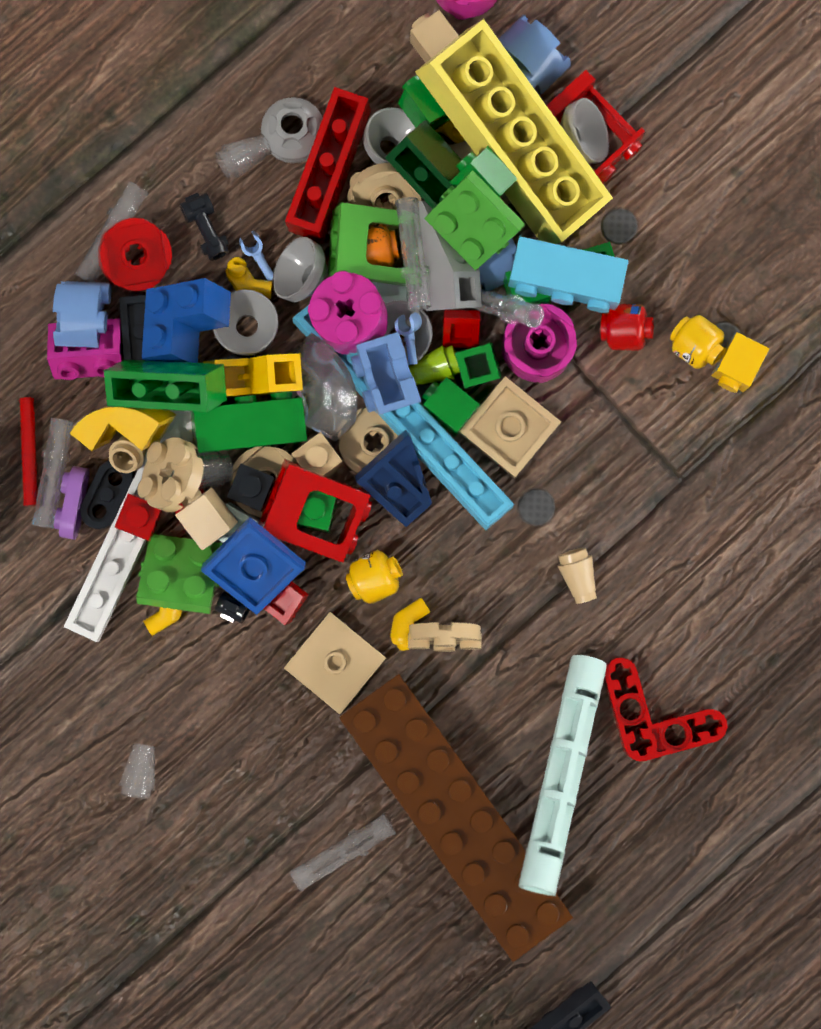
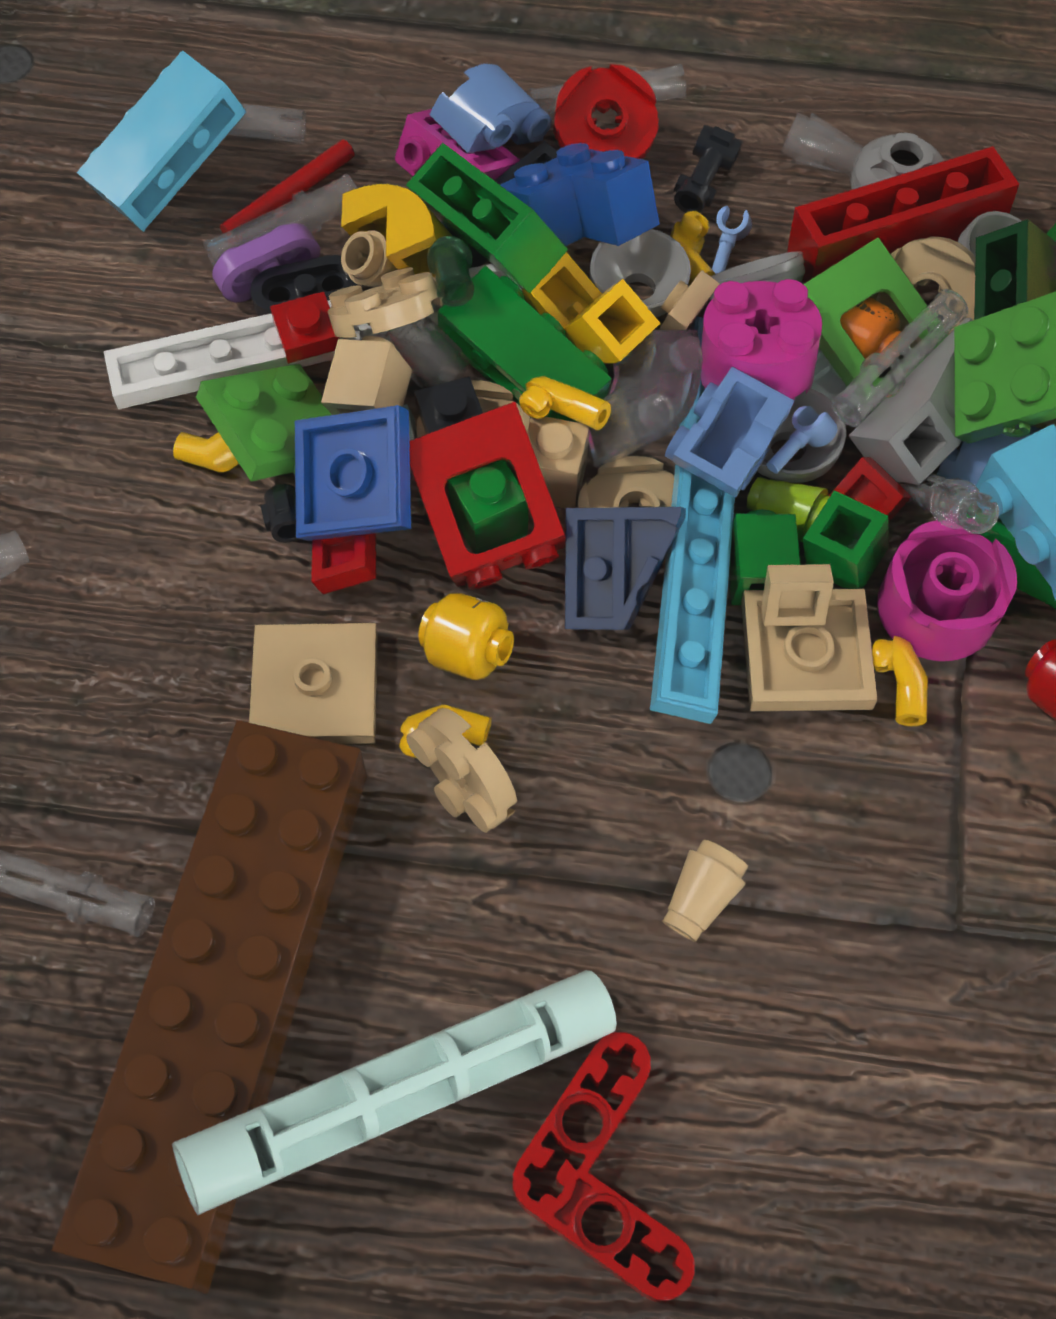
camera: 55 degrees right, 20 degrees down
none -> clear green pin [427,236,474,307]
none -> yellow arm [519,376,611,430]
none -> tan plate [659,270,720,344]
none -> tan plate [761,564,834,626]
none -> yellow arm [872,636,928,726]

